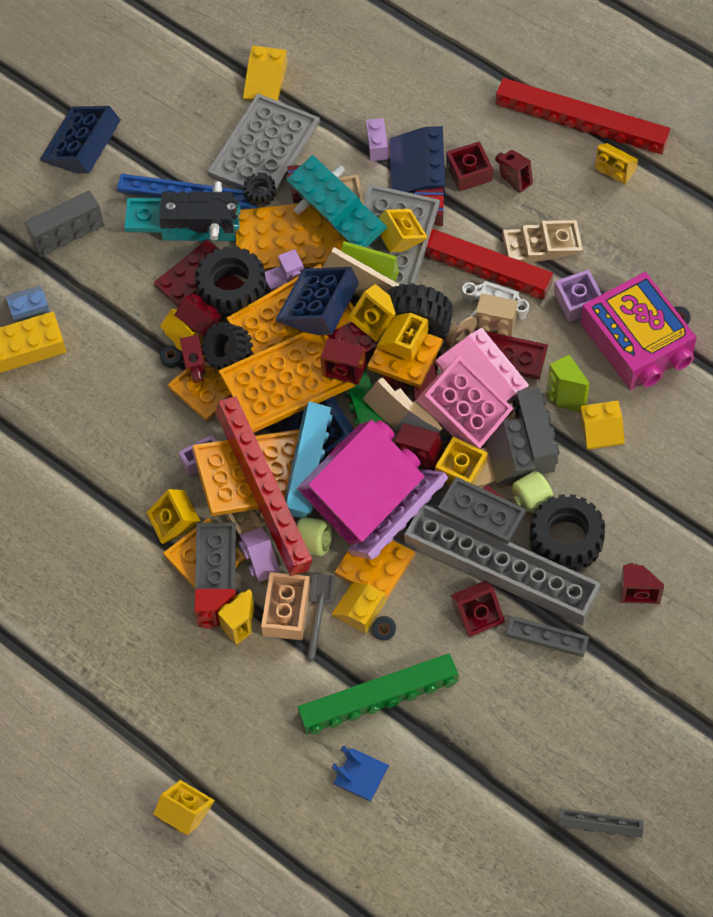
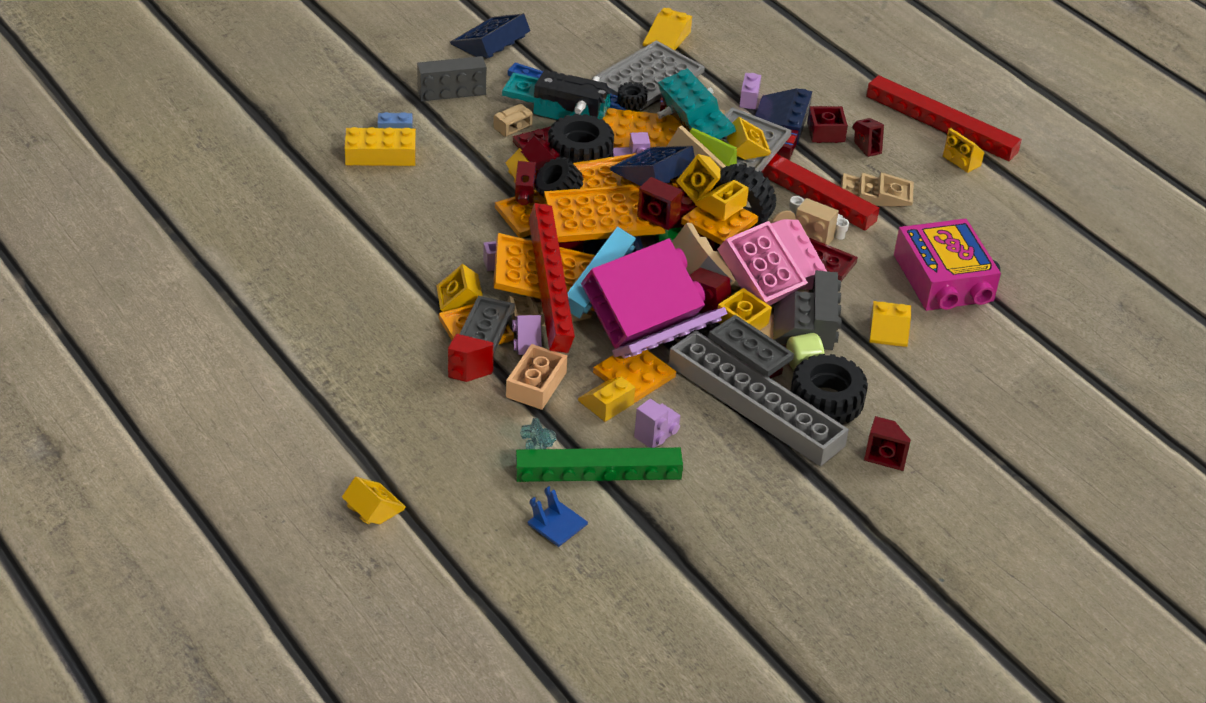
camera: 10 degrees right, 20 degrees down
black wheel [160,346,183,368] -> none
yellow slope [218,589,255,645] -> none
yellowish green head [296,517,332,557] -> none
dark grey piece [307,574,335,661] -> none
black wheel [372,616,396,641] -> none
dark red slope [450,580,505,637] -> none
dark grey plate [506,616,589,657] -> none
lime slope [546,355,590,412] -> none
lavender brick [554,270,602,322] -> none
dark grey plate [558,808,644,838] -> none
none -> tan brick [493,104,533,137]
none -> clear light blue hips [520,418,557,449]
none -> lavender brick [634,399,680,448]

